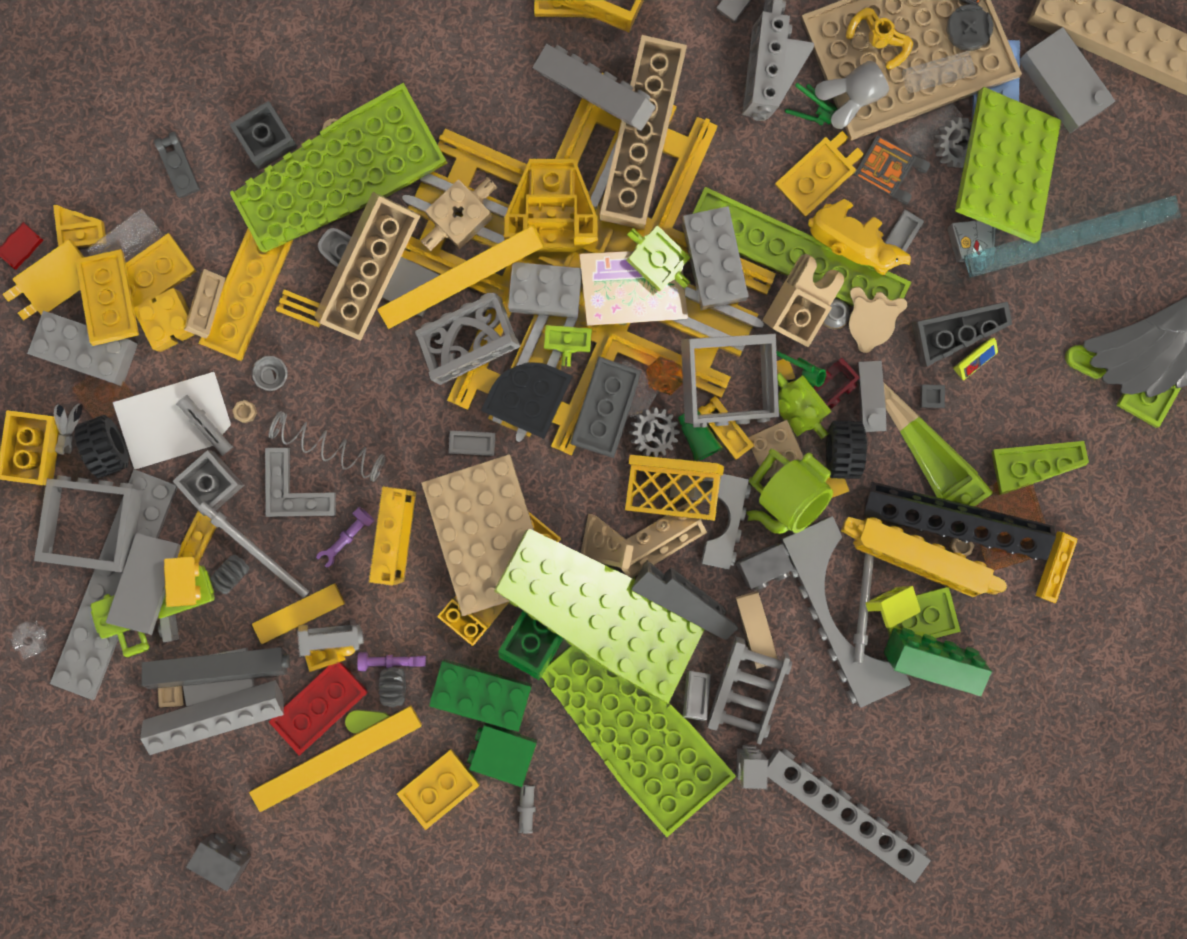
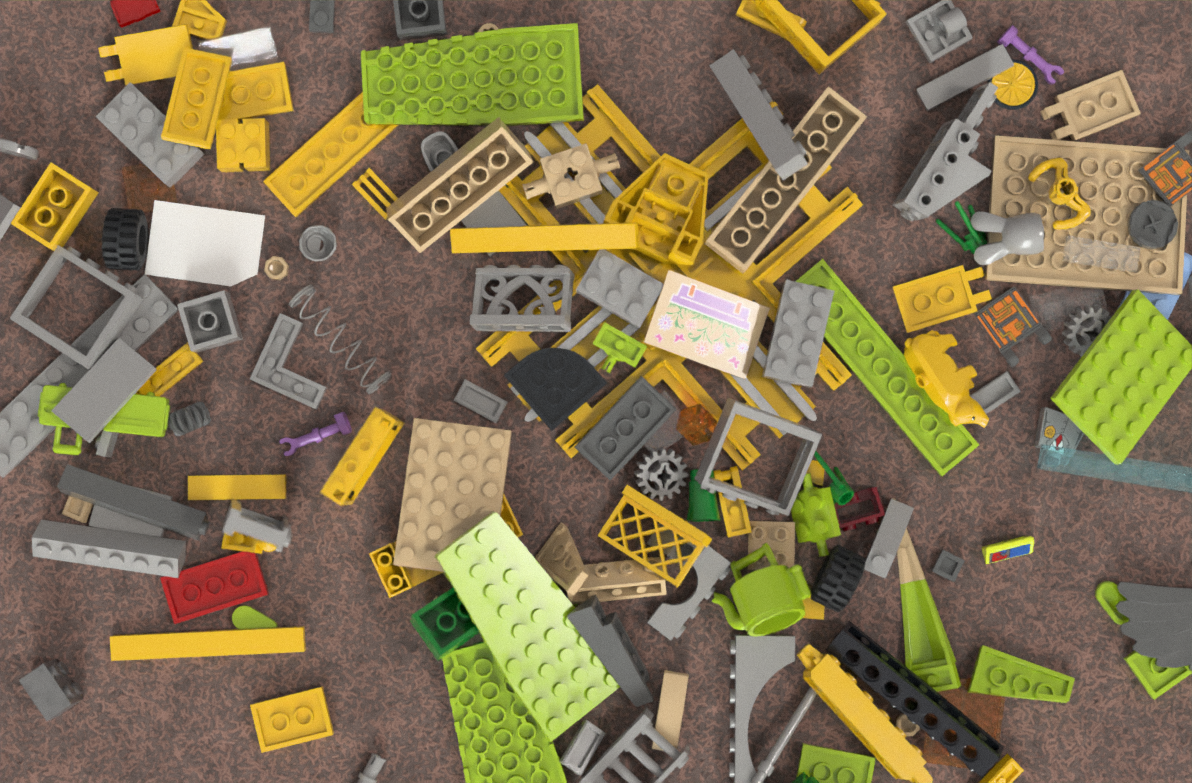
camera: 30 degrees right, 0 degrees up
light grey piece [54,403,83,455] -> none
yellow brick [163,557,201,607] -> none
light grey pin [176,395,233,456] -> none
tan plate [184,269,225,339] -> none
light grey bar [197,501,309,598] -> none
medium lavender piece [357,652,426,671] -> none
dark grey gear [379,667,406,707] -> none
green brick [429,659,532,732] -> none
green brick [467,723,537,787] -> none
plate [626,226,690,292] -> none
flat silver brick [735,543,794,591] -> none
tan brick [762,254,844,347] -> none
light grey piece [823,298,851,330] -> none
tan tile [849,286,907,353] -> none
neon yellow panel [865,586,921,628] -> none
dark grey wedge [911,302,1012,367] -> none

